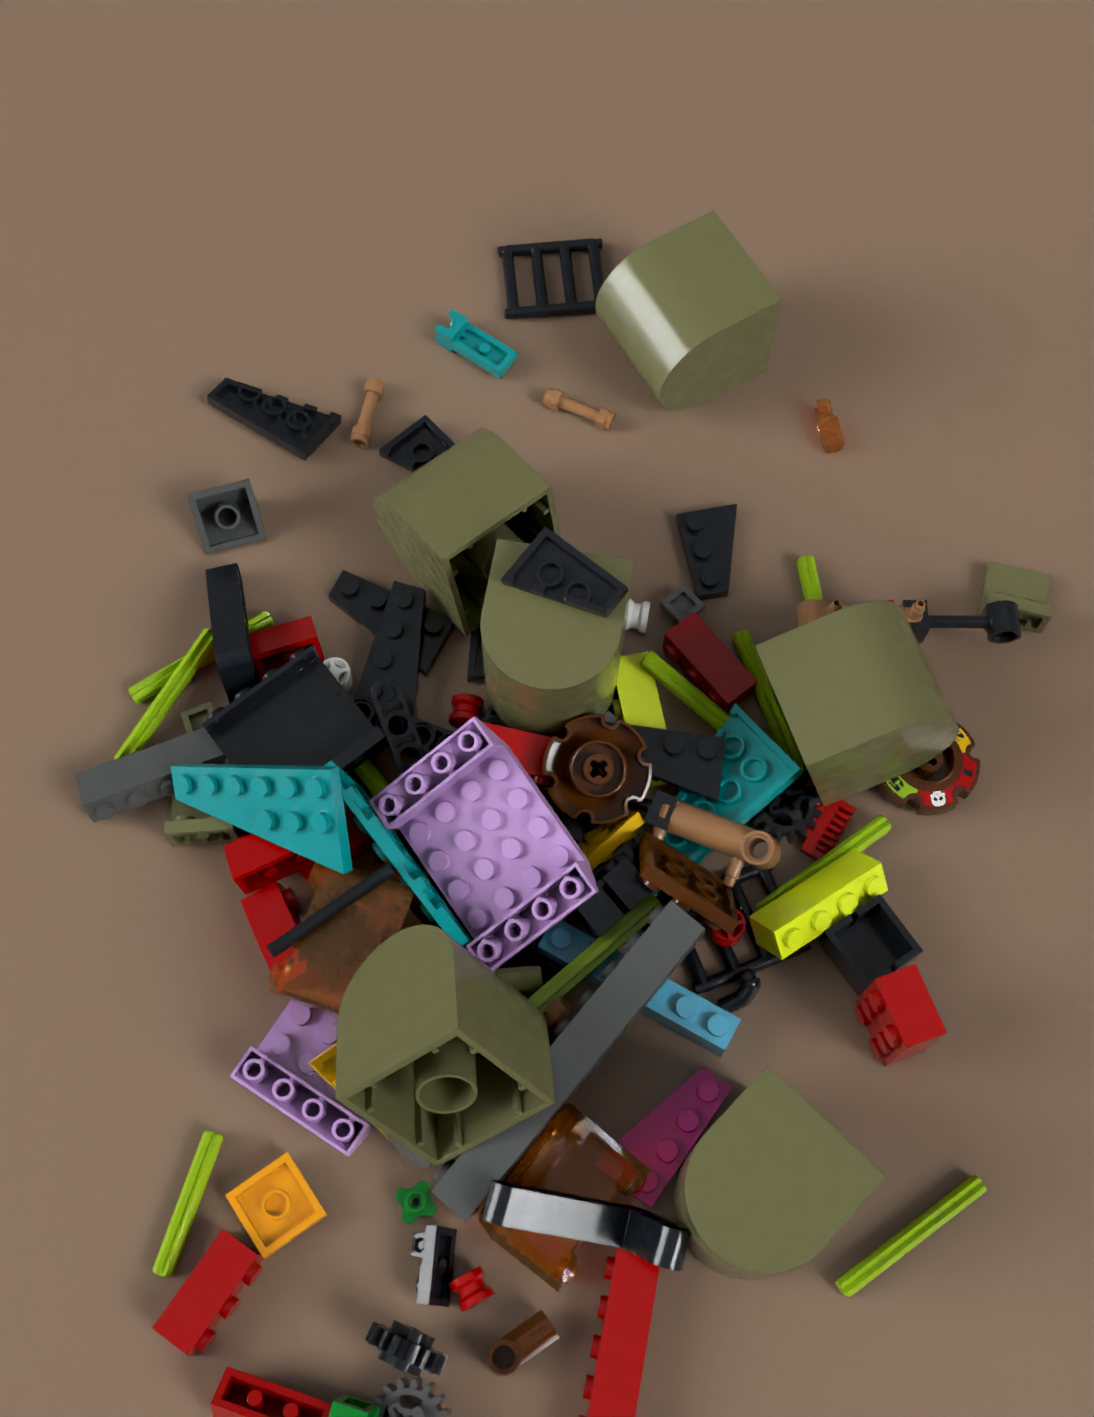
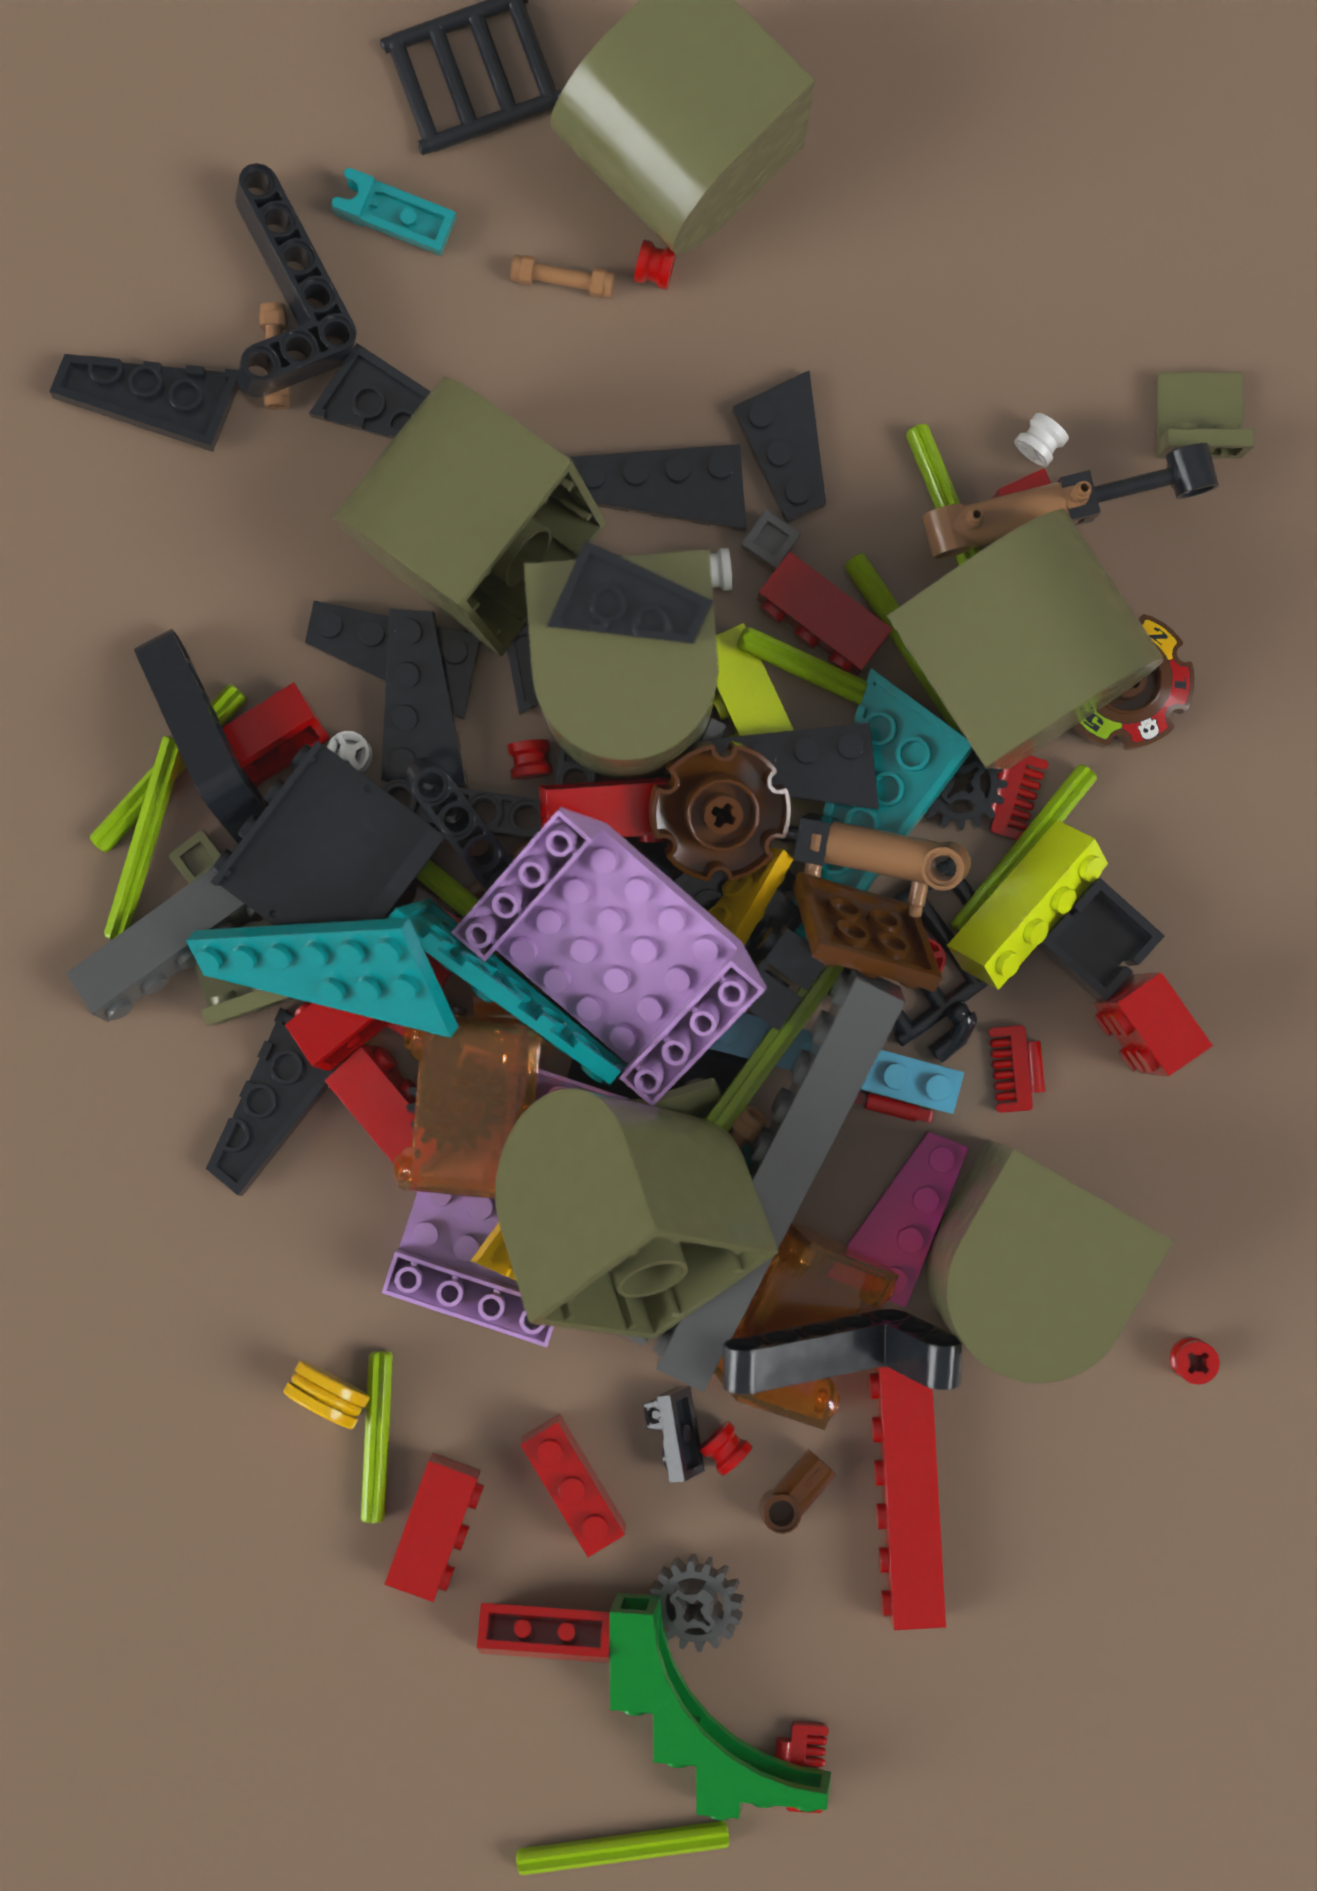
camera: 15 degrees left, 20 degrees up
dark grey slope [188,478,267,554] -> none
light orange plate [225,1152,328,1259] -> none
black bar [267,863,396,958] -> none
black gear [365,1320,448,1377] -> none
green plate [395,1180,437,1224] -> none
clear orange bar [814,398,845,453] -> none
lime axle [835,1175,987,1297] -> none
none -> black wing [206,1007,347,1196]
none -> black beam [235,163,357,398]
none -> yellow head [283,1360,370,1429]
none -> red brick [520,1413,626,1558]
none -> black wing [571,444,746,532]
none -> red wheel [634,239,677,290]
none -> red piece [854,1091,934,1123]
none -> red piece [988,1025,1046,1113]
none -> white wheel [1014,413,1069,467]
none -> red wheel [1169,1337,1220,1385]

